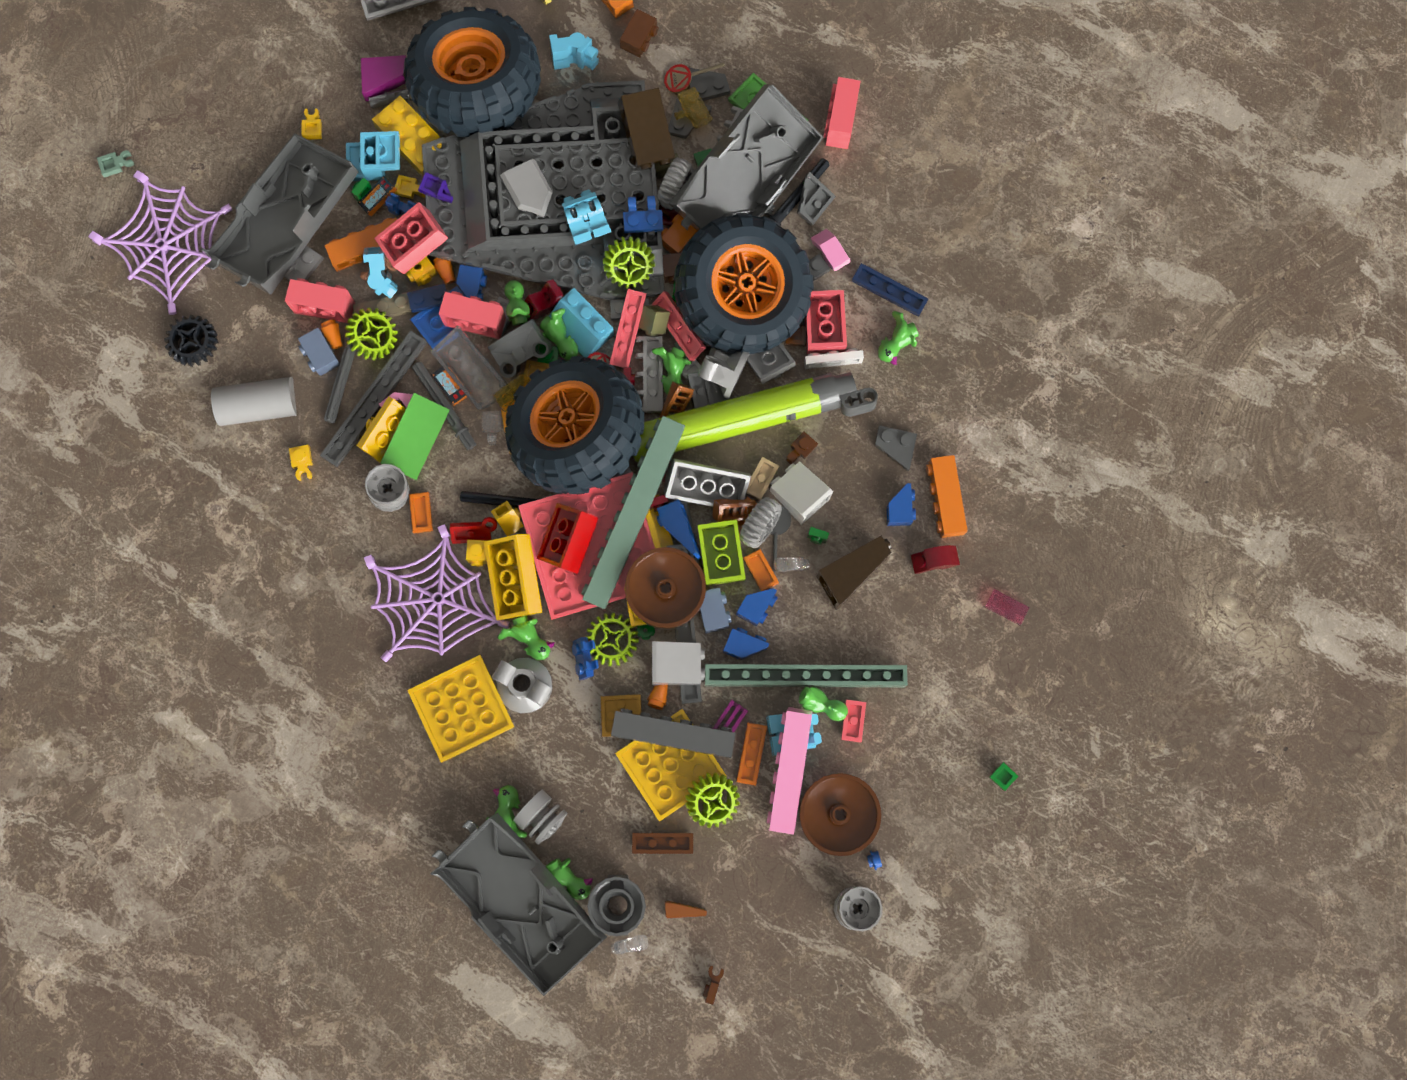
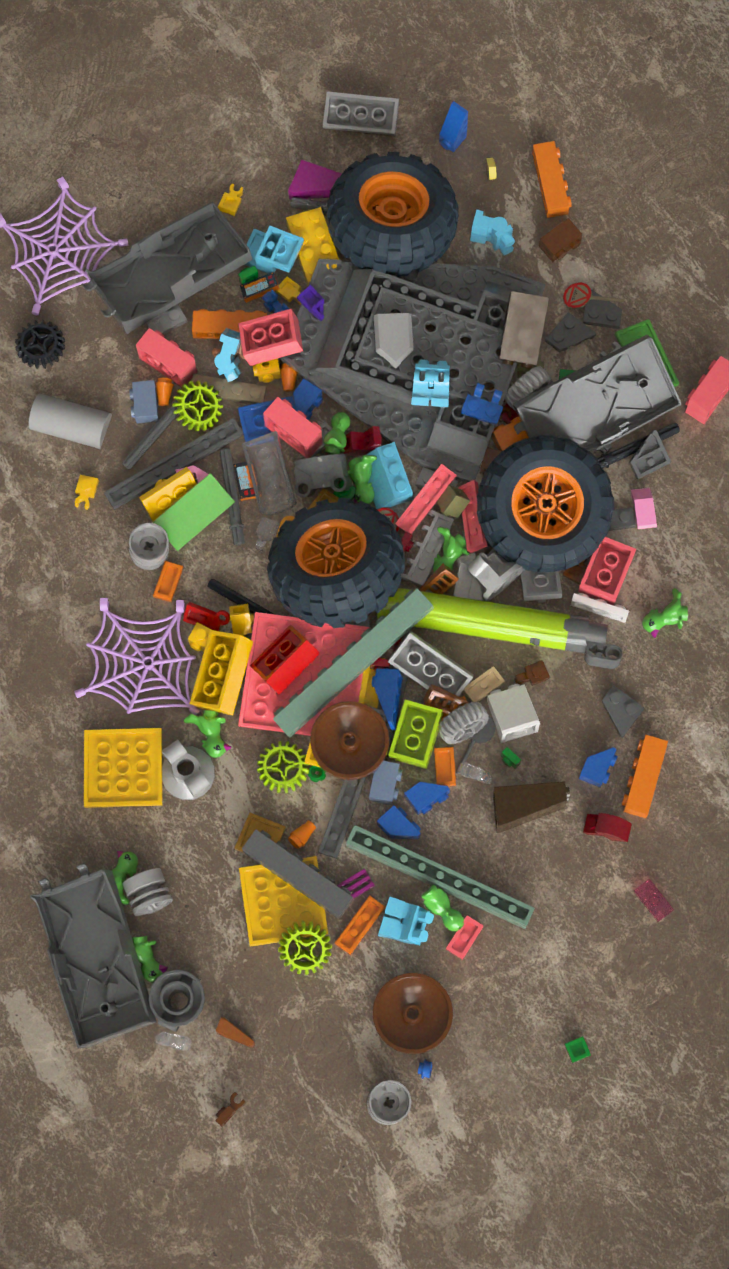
camera: 30 degrees right, 5 degrees down
sand green plate [97,150,134,177] -> none
dark blue plate [407,284,447,313] -> none
clear yellow plate [492,373,530,412] -> none
blue plate [572,637,599,680] -> none
lime gear [603,236,655,289] -> none
reddish brown plate [632,833,693,854] -> none
light grey slope [652,641,705,685] -> none
clear yellow plate [674,87,713,129] -> none
bright pink brick [767,707,813,835] -> none
dark blue plate [852,263,928,317] -> none

